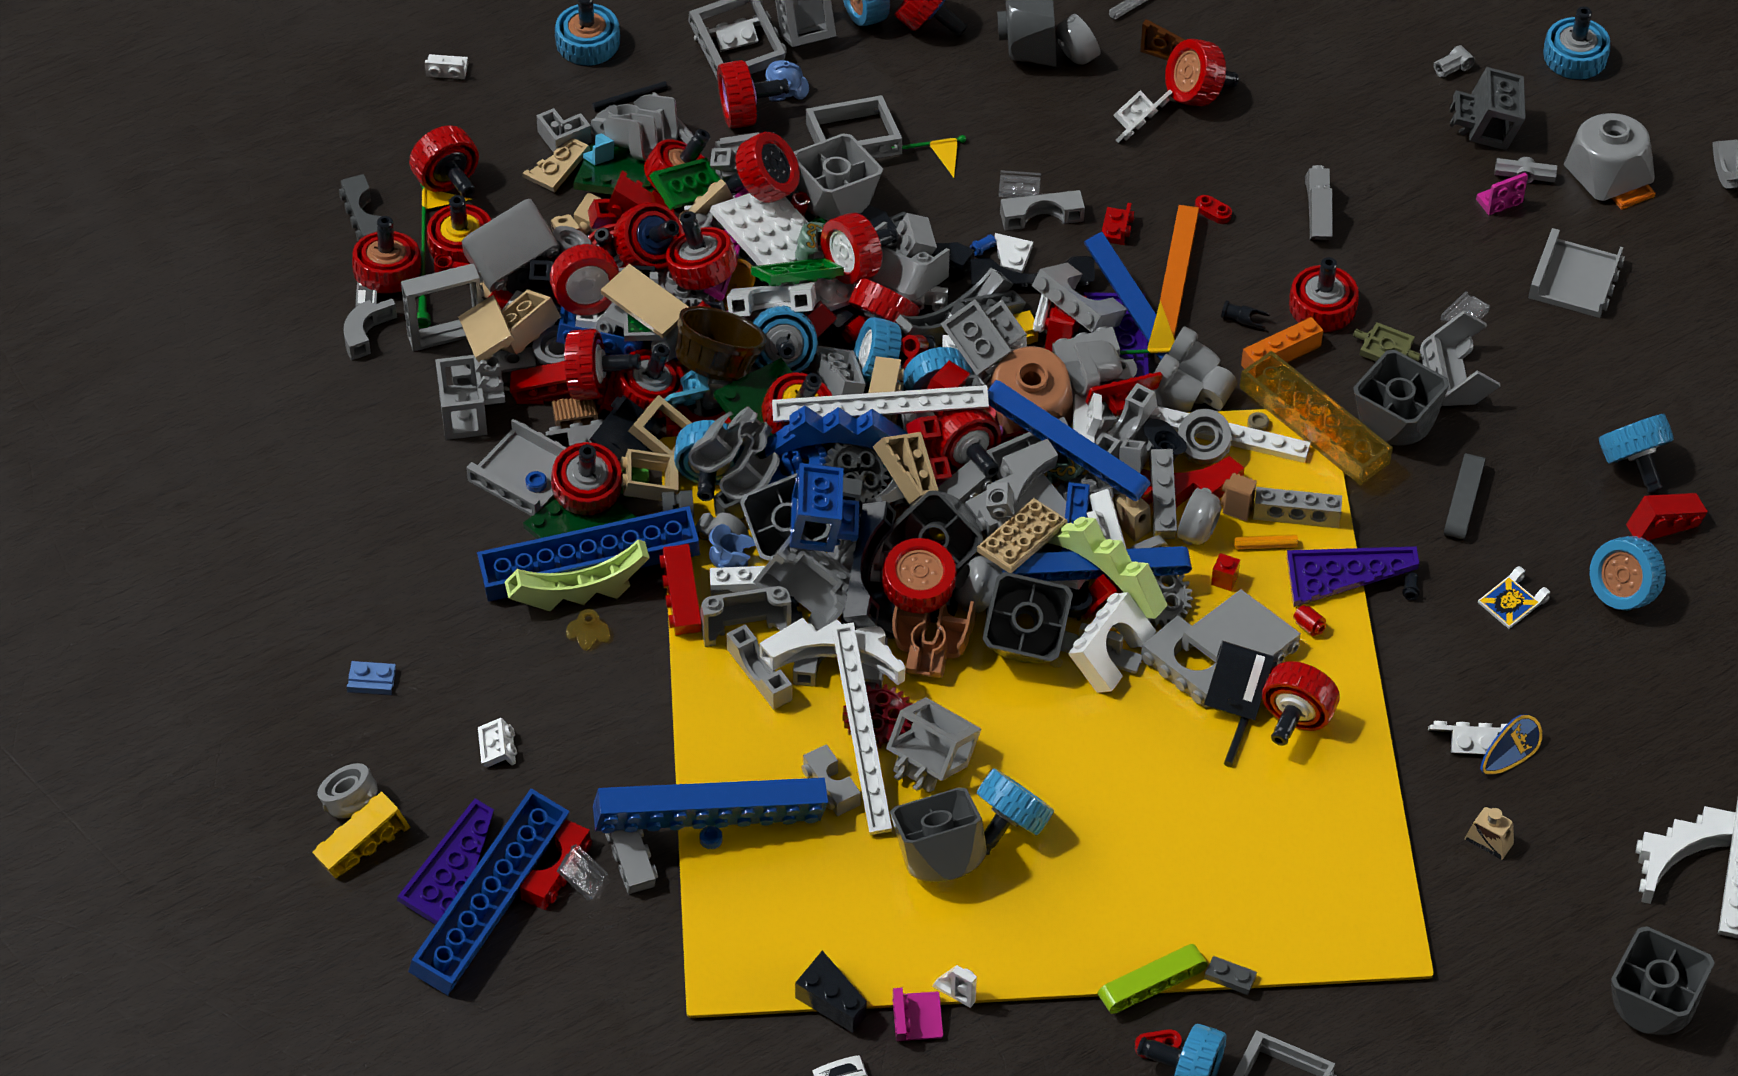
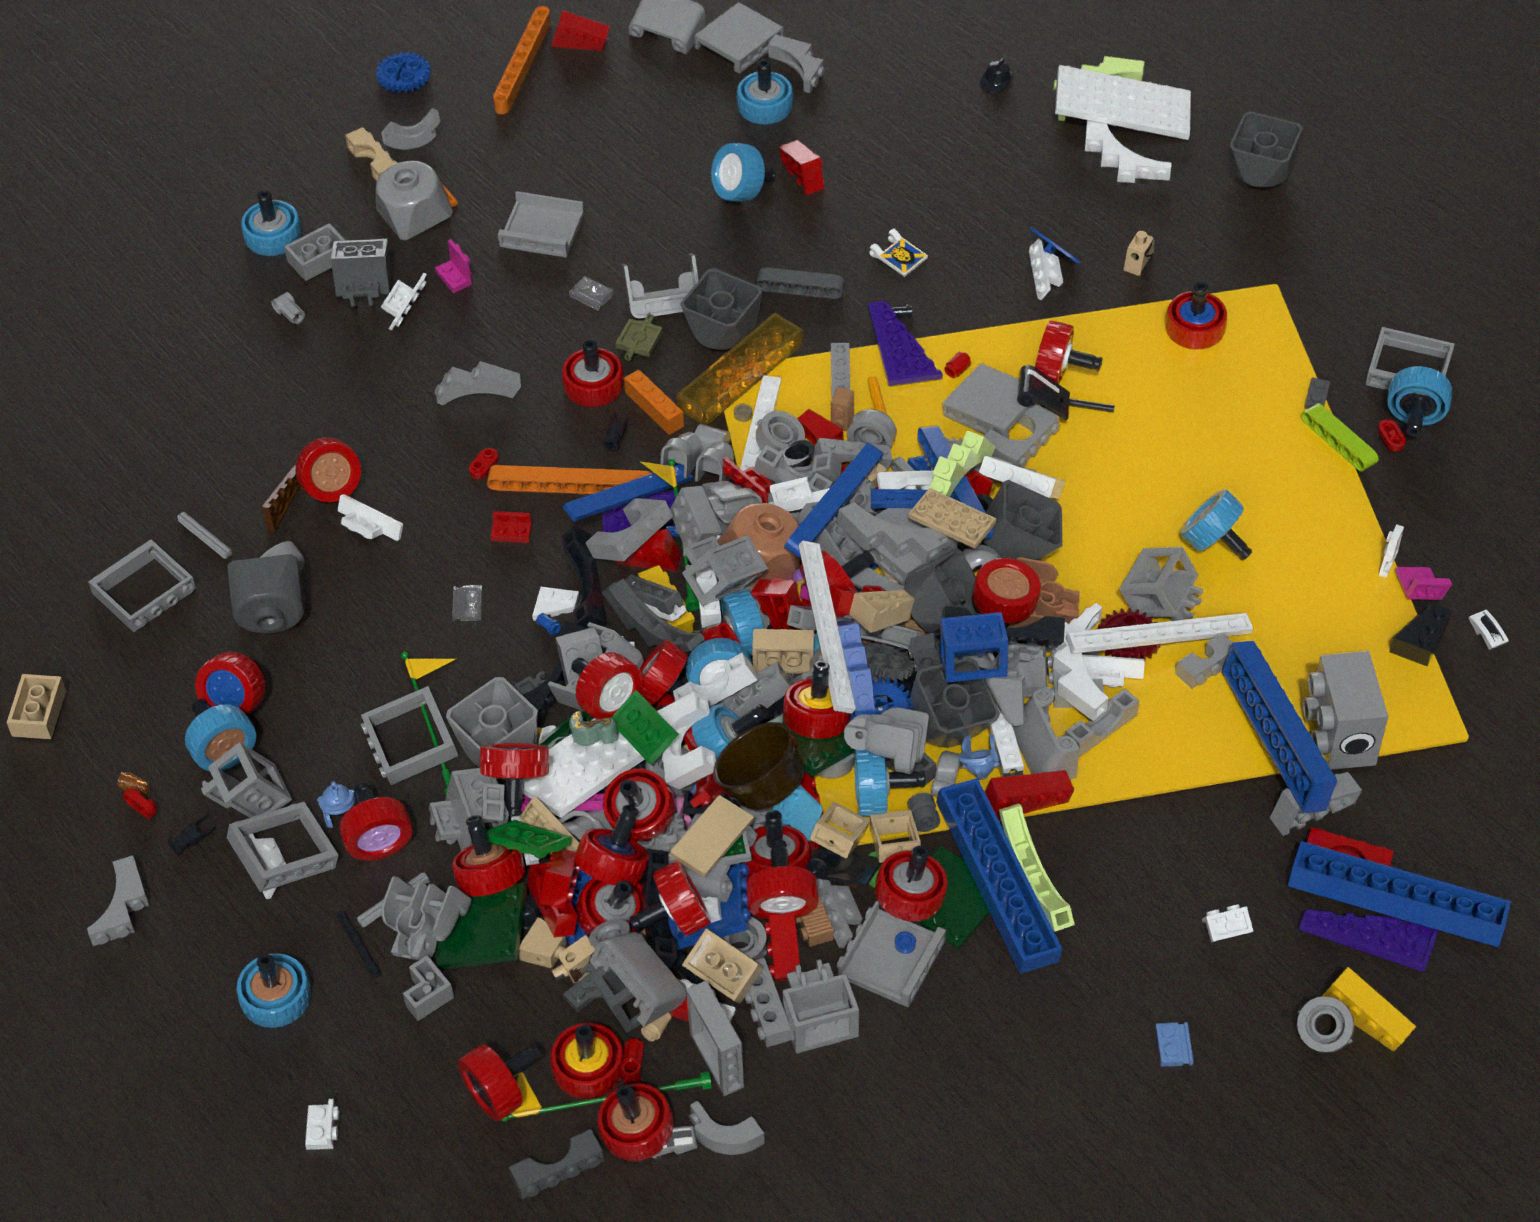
camera: 95 degrees left, 0 degrees up
tan tile [458,295,514,362] -> none
tan wing [522,138,590,192] -> none
clear plate [557,844,608,900] -> none
clear yellow plate [566,609,610,651] -> none
medium azure panel [583,133,614,165] -> none
dark grey piece [890,787,987,882] -> none
light grey brick [986,482,1014,518] -> none
light grey arch [1000,190,1085,231] -> none
white axle [1033,294,1052,333] -> none
red brick [1211,553,1240,591] -> none
light grey piece [1494,157,1557,183] -> none
dark azure wheel [1589,536,1666,610] -> none
none -> light grey brick [284,223,346,281]
none -> tan arch [345,127,397,181]
none -> white bracket [381,273,427,331]
none -> white arch [673,653,757,707]
none -> white bracket [1082,654,1145,687]
none -> red wheel [1165,282,1228,350]
none -> light grey brick [1303,651,1388,769]

